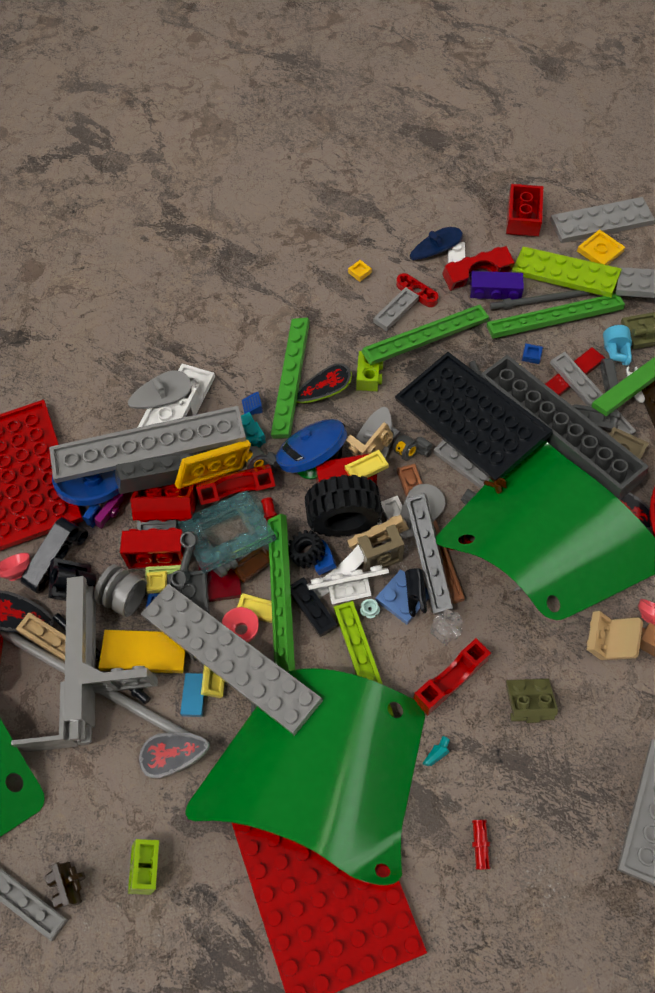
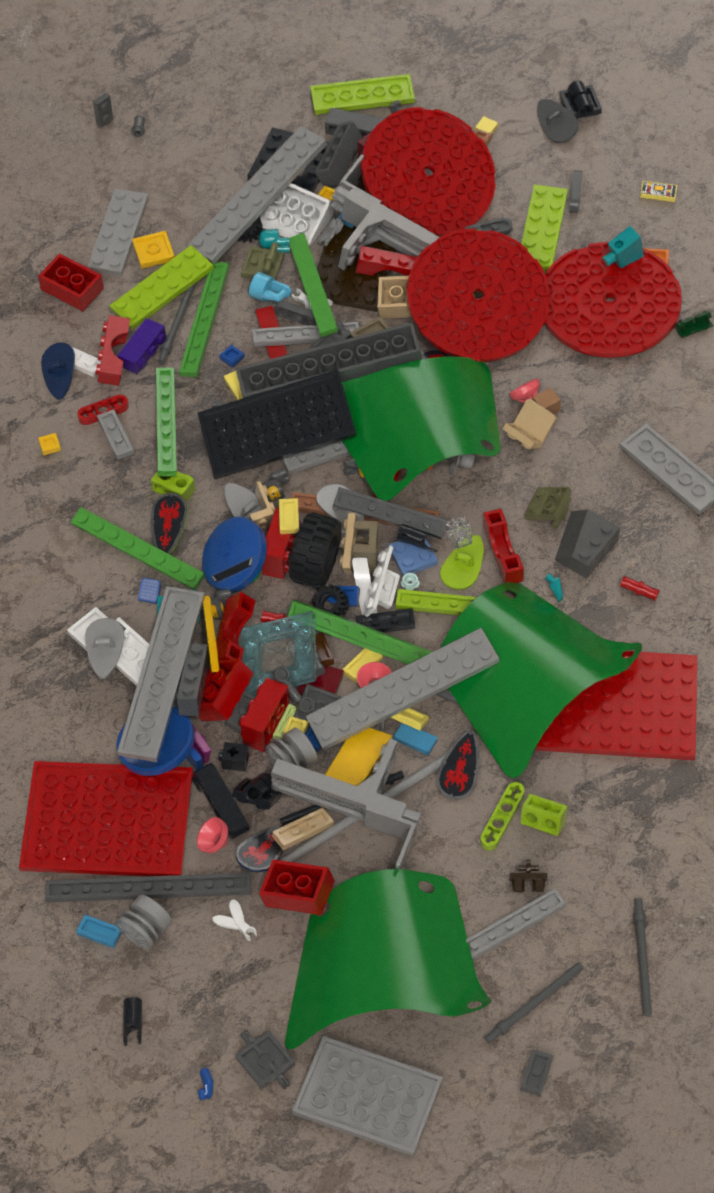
camera: 65 degrees left, 5 degrees down
reddish brown hand [484,478,507,494] -> none
none -> black brick [219,742,249,772]
none -> lime shield [440,535,484,590]
none -> lime beam [480,782,525,851]
none -> dark grey wedge [555,509,620,579]

